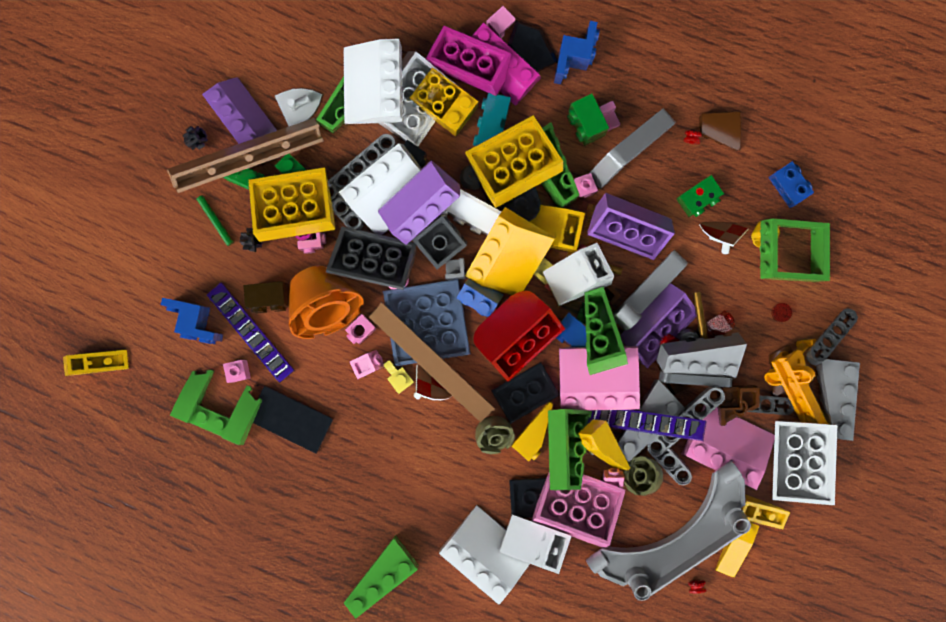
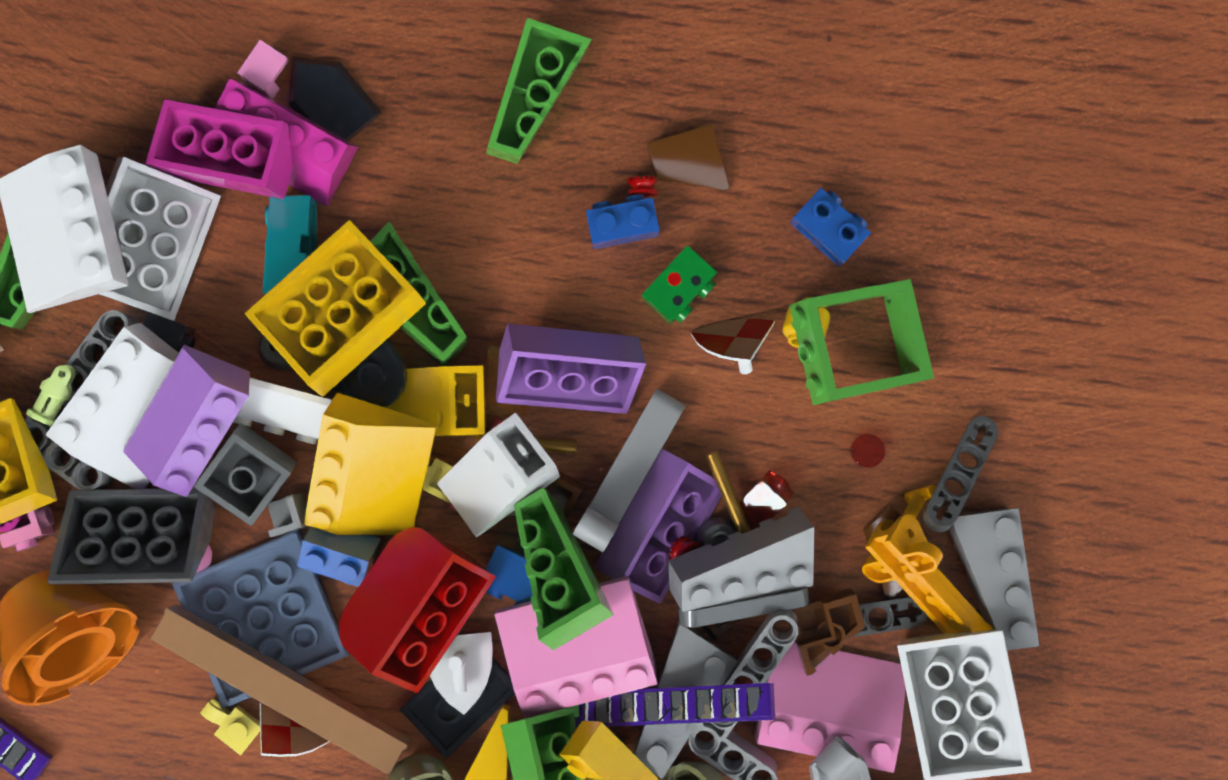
camera: 15 degrees left, 0 degrees up
bright pink brick [345,314,377,344] -> none
bright pink bracket [350,350,384,379] -> none
yellow slope [410,68,479,136] -> none
blue bracket [554,21,600,85] -> none
green brick [567,94,609,146] -> none
bright pink bracket [574,173,598,198] -> none
light grey beam [590,108,676,189] -> none
bright pink panel [599,101,620,132] -> none
none -> yellowish green piece [26,365,76,426]
none -> white shield [430,632,493,715]
none -> bright green wedge [486,18,592,164]
none -> blue brick [586,195,659,250]

